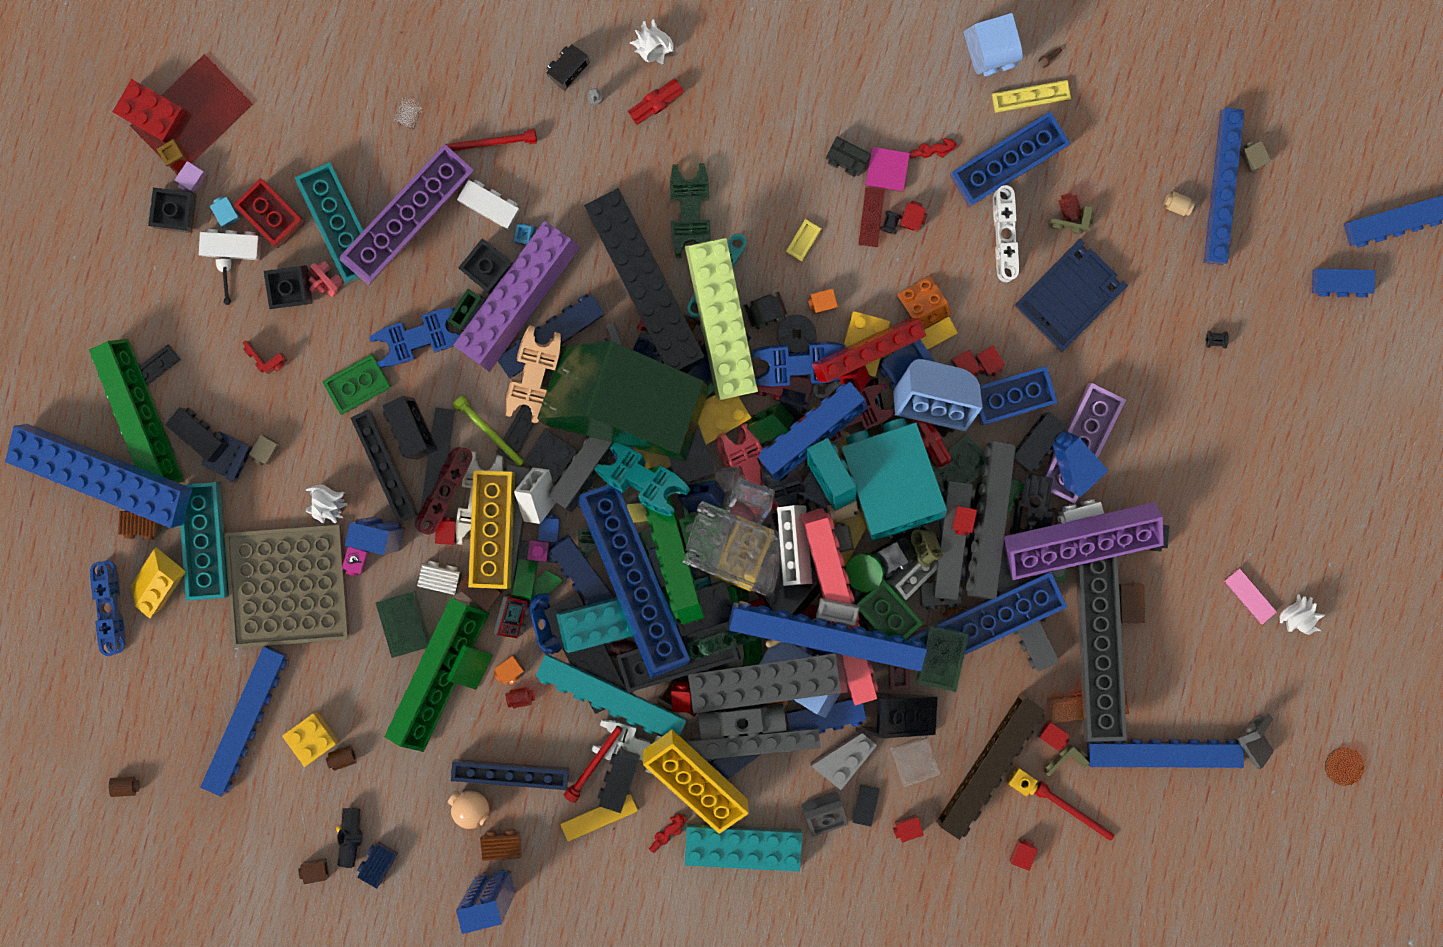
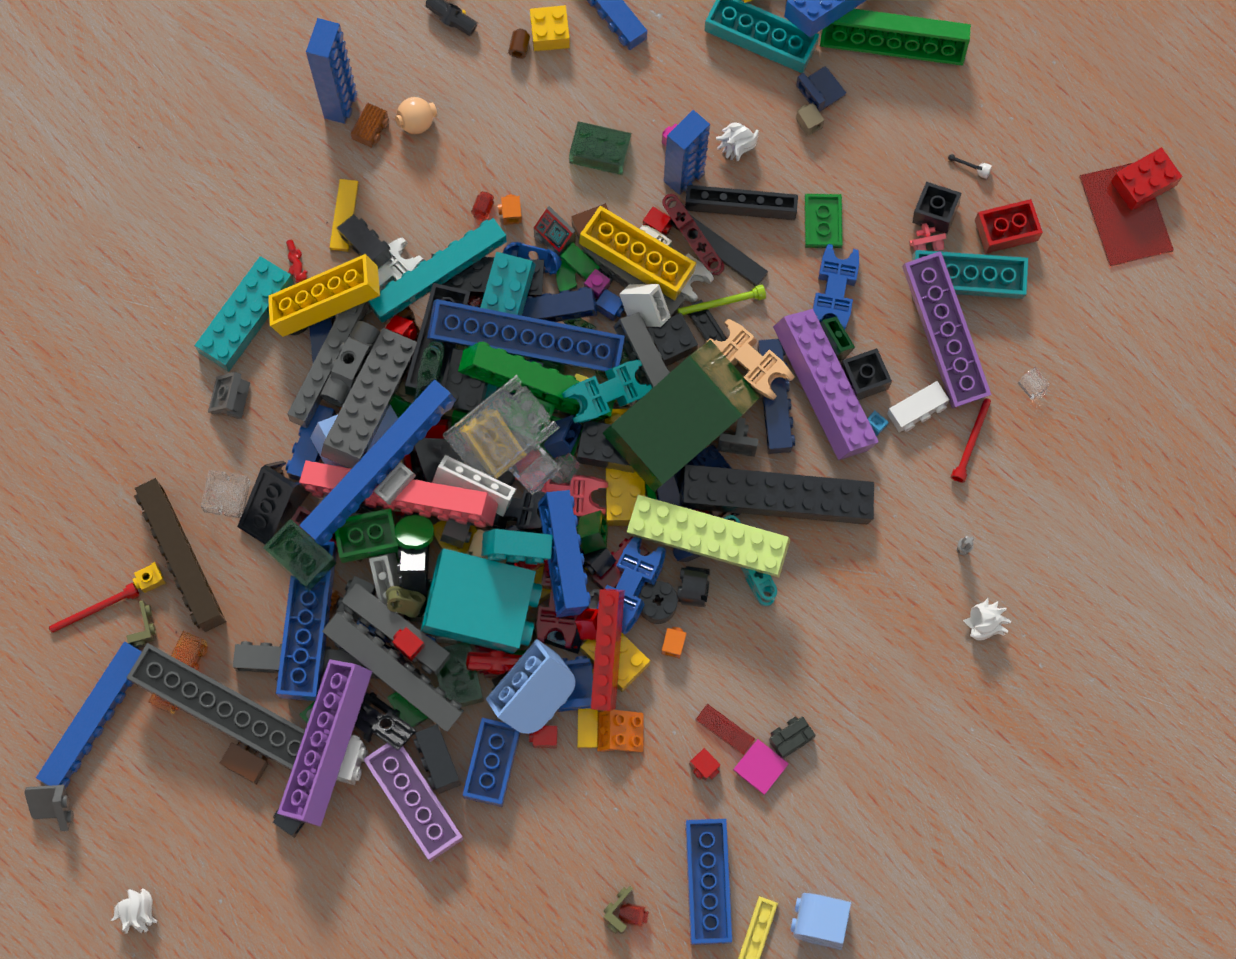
camera: 115 degrees right, 15 degrees down
black tile [129,344,181,389] -> none
black brick [148,187,197,233] -> none
pearl gold panel [157,139,188,166] -> none
black brick [165,407,228,462] -> none
lavender brick [175,161,207,193] -> none
white brick [199,229,262,260] -> none
medium azure brick [210,196,242,228] -> none
dark tan plate [224,525,349,648] -> none
red bracket [243,340,287,374] -> none
dark blue brick [357,842,398,889] -> none
black brick [383,396,438,460] -> none
green brick [384,597,490,752] -> none
white brick [417,560,461,595] -> none
green tile [447,645,493,690] -> none
dark blue brick [451,759,569,790] -> none
black slope [546,44,590,91] -> none
red piece [563,726,623,803] -> none
red piece [628,78,684,125] -> none
clear green piece [670,163,710,258] -> none
light yellow tile [786,219,822,262] -> none
light grey wedge [810,732,877,790] -> none
black tile [852,785,880,827] -> none
black bush [880,211,902,235] -> none
red brick [893,815,924,843] -> none
red animal [909,138,958,159] -> none
red brick [975,346,1005,377] -> none
white piece [993,185,1019,283] -> none
red brick [1009,839,1038,871] -> none
dark blue door [1014,238,1128,352] -> none
red brick [1037,720,1070,751] -> none
blue slope [1052,431,1108,497] -> none
bright pink tile [1224,568,1276,624] -> none

